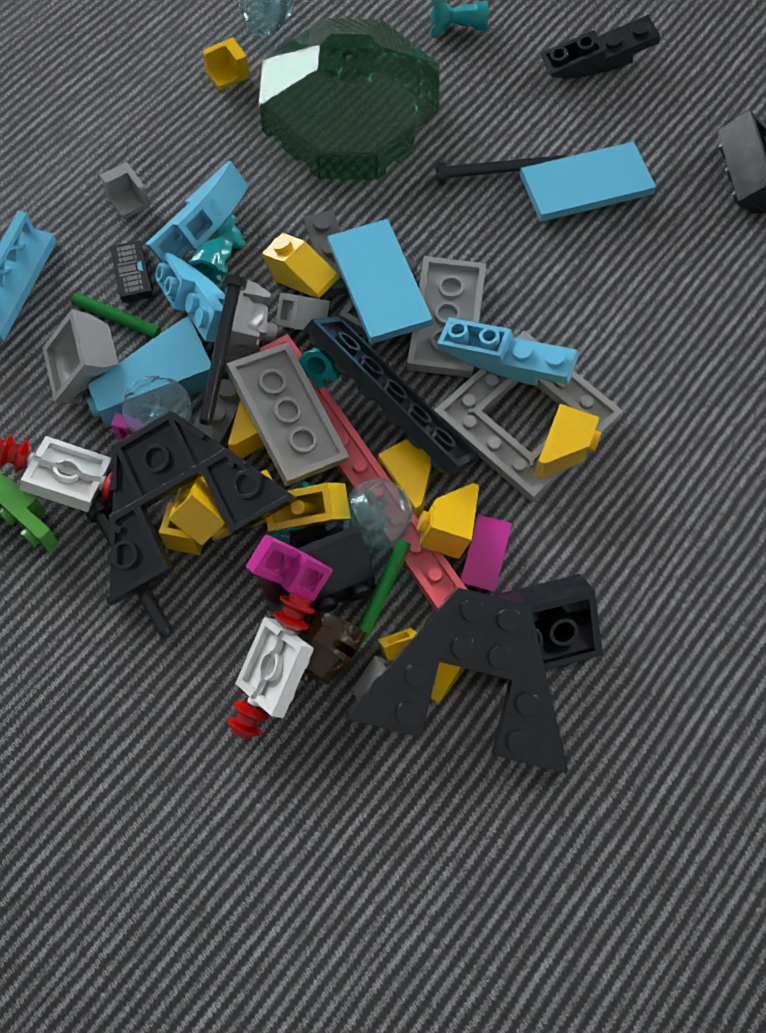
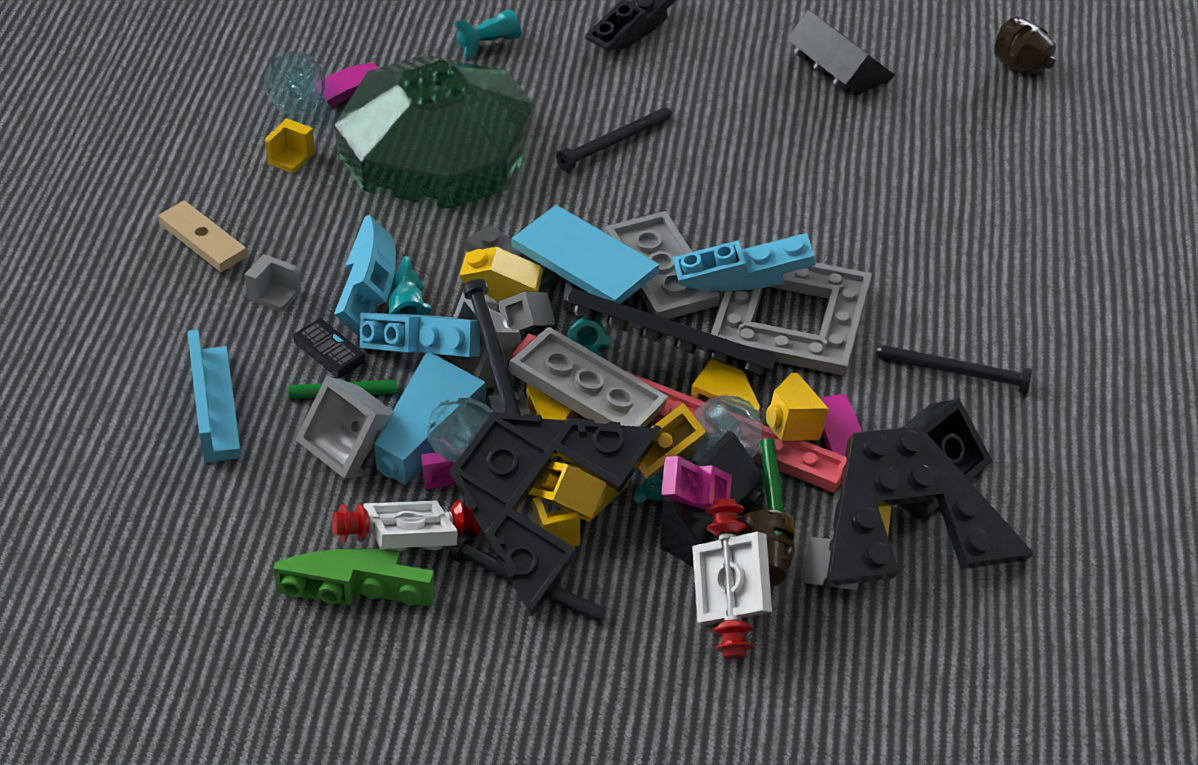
camera: 30 degrees left, 20 degrees down
yellow plate [377,628,416,661] -> none
medium azure tile [520,141,656,222] -> none
yellow slope [534,404,602,479] -> none
none -> tan tile [158,200,247,272]
none -> dark pink slope [316,62,388,108]
none -> black bar [876,345,1033,393]

